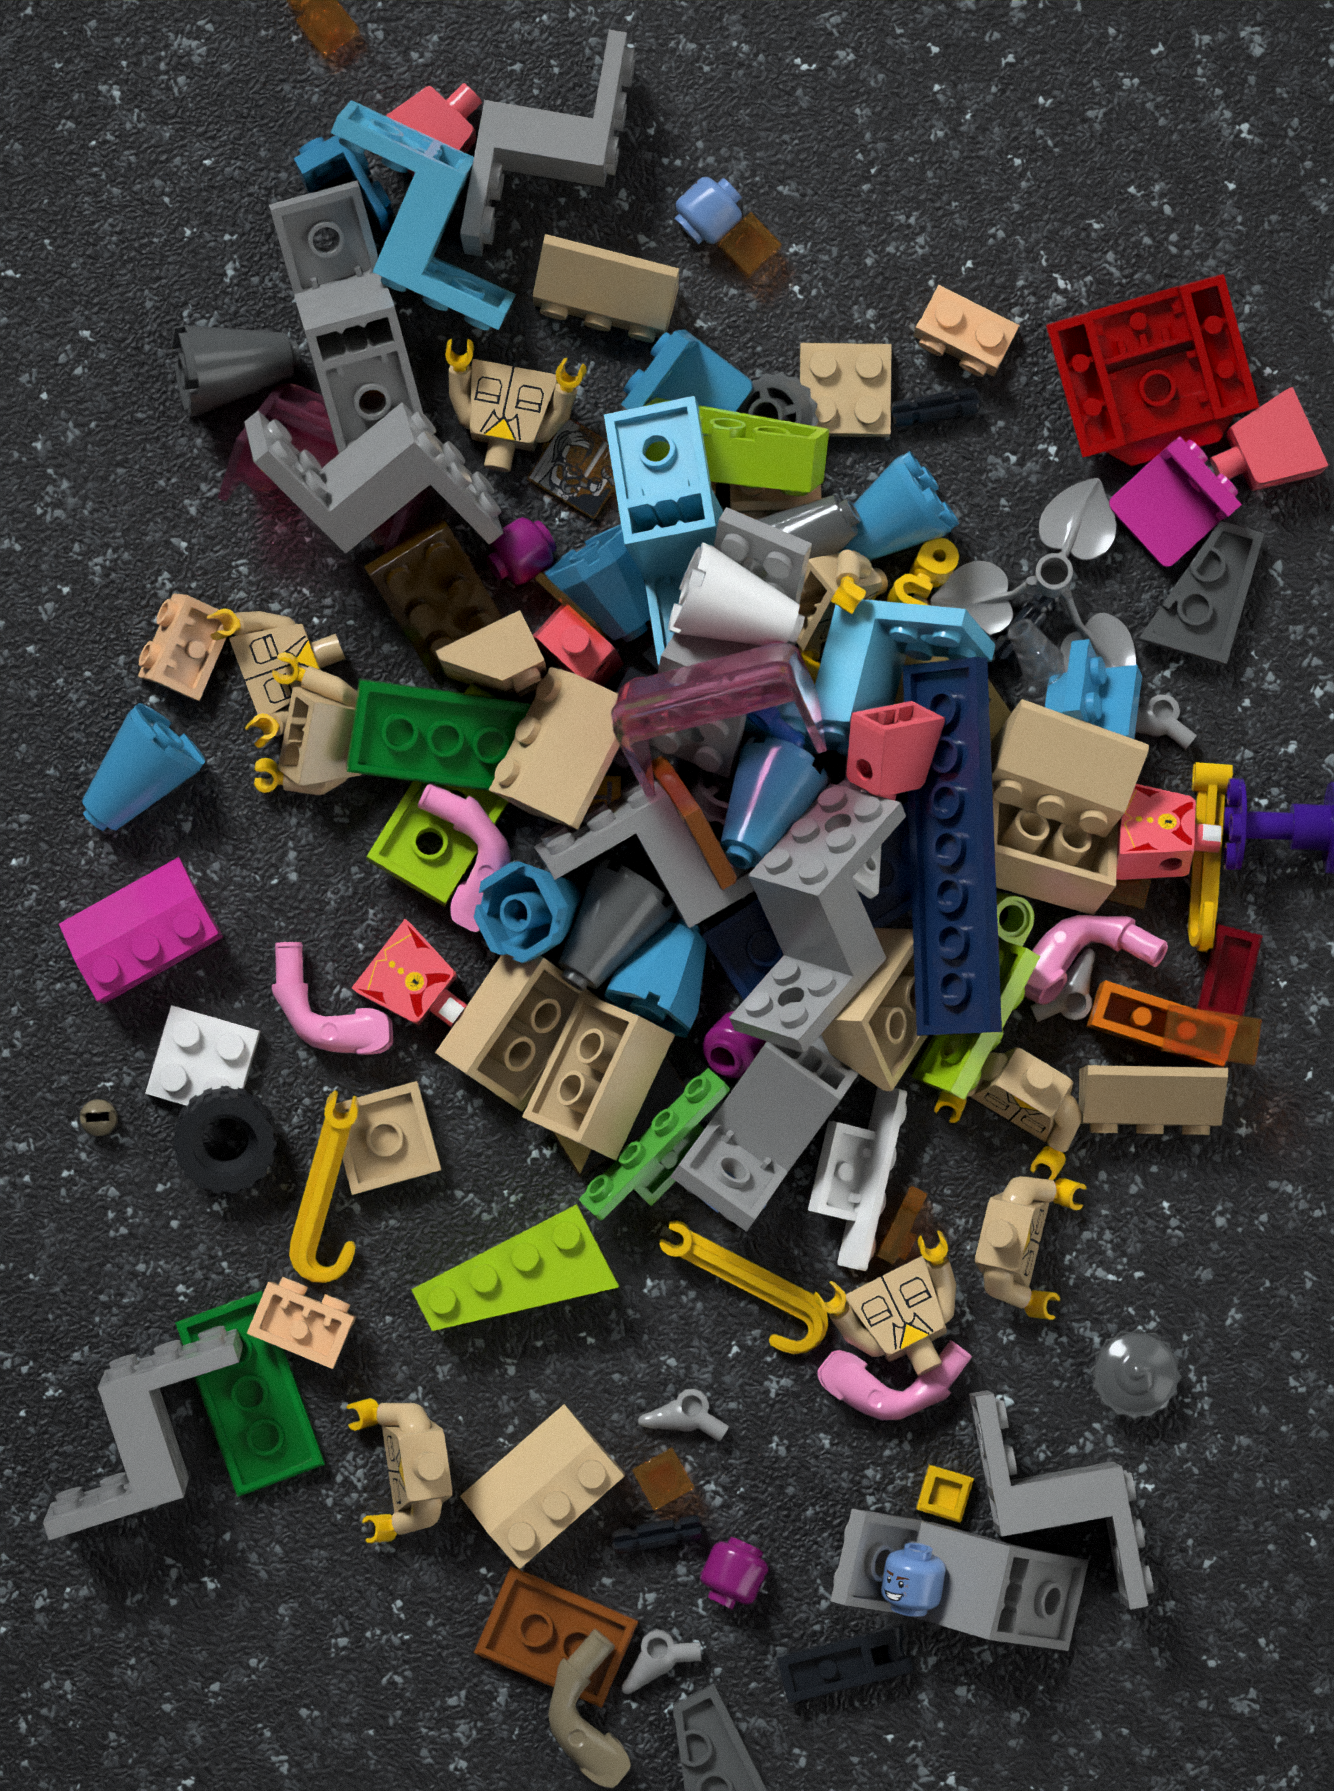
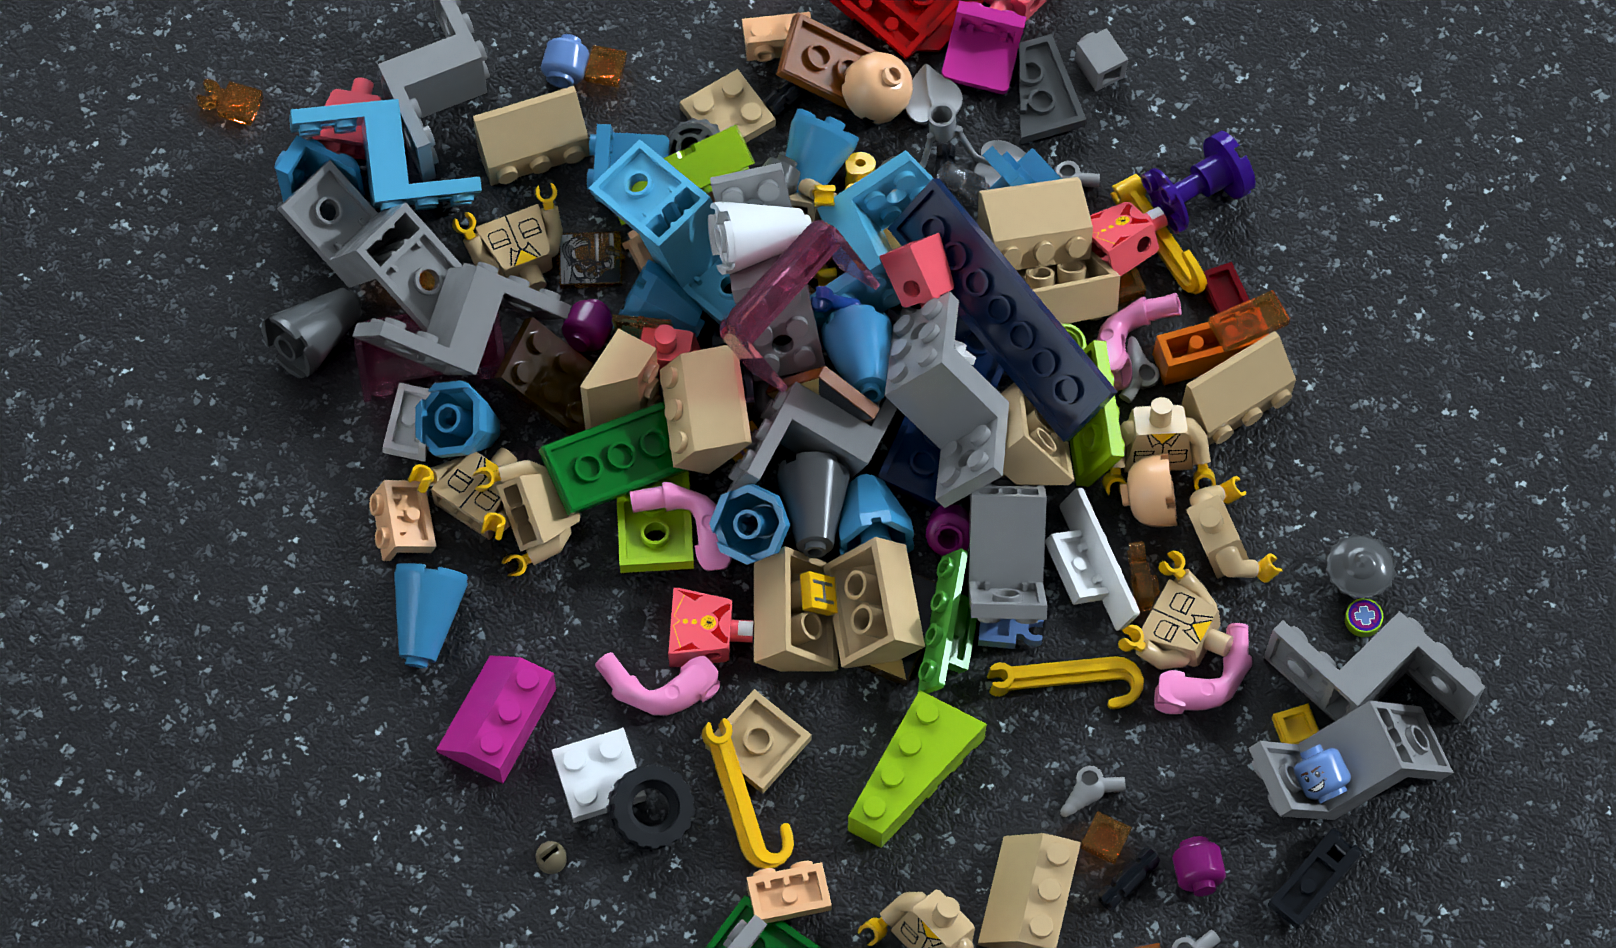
camera: 35 degrees left, 20 degrees down
none -> white bracket [383,382,436,462]
none -> dark azure cone [415,380,500,458]
none -> dark orange tile [776,12,878,118]
none -> yellow tile [800,571,838,616]
none -> light nougat cylinder [842,52,913,124]
none -> light grey brick [1074,28,1128,91]
none -> light nougat cylinder [1120,453,1177,527]
none -> tile [1344,598,1383,637]

